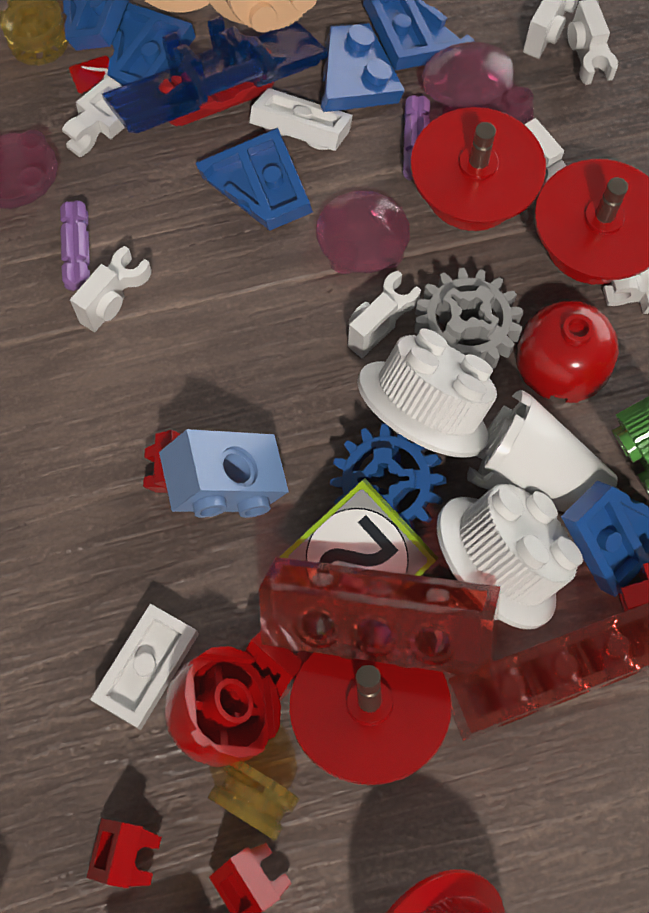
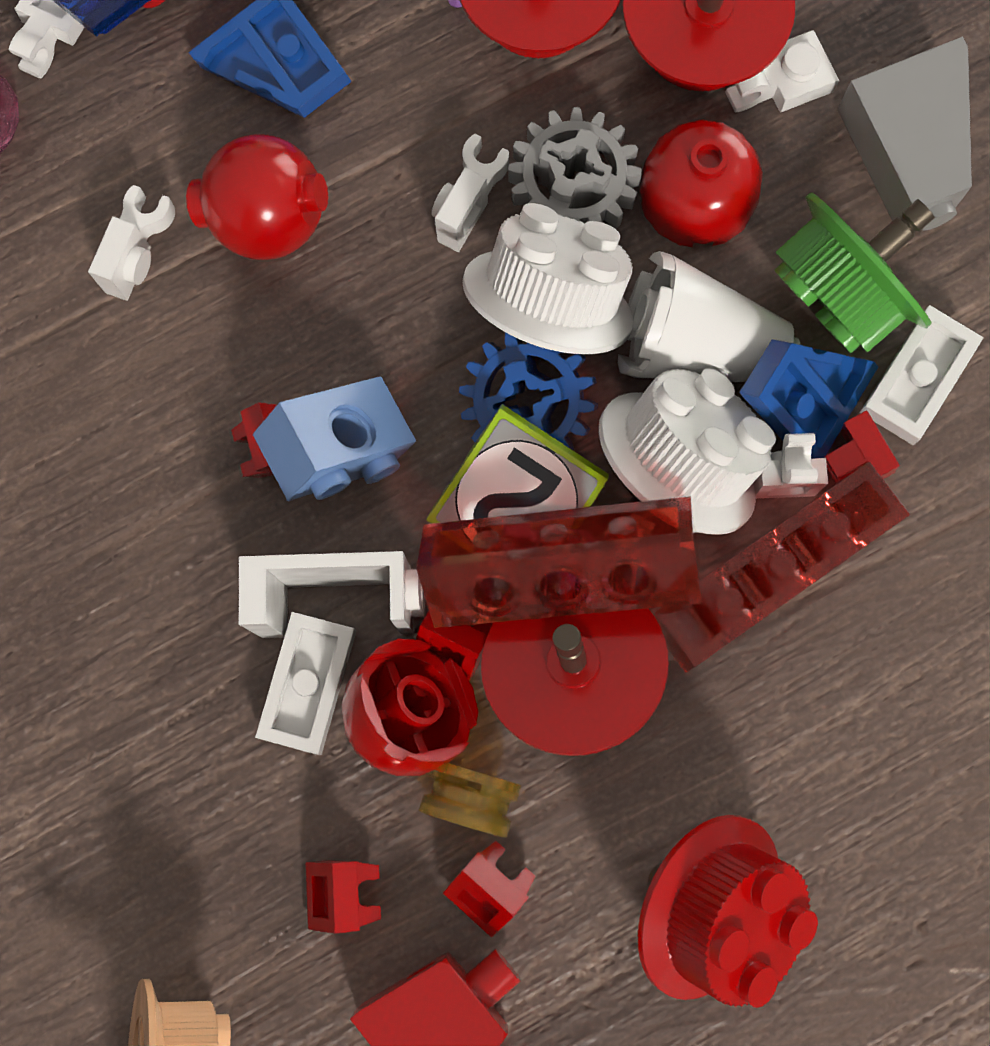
camera: 10 degrees left, 10 degrees up
medium lavender axle [60,200,90,291] -> none
clear pink dish [316,191,410,274] -> none
none -> red brick [186,134,328,260]
none -> white panel [239,551,425,638]
none -> white plate [753,433,828,499]

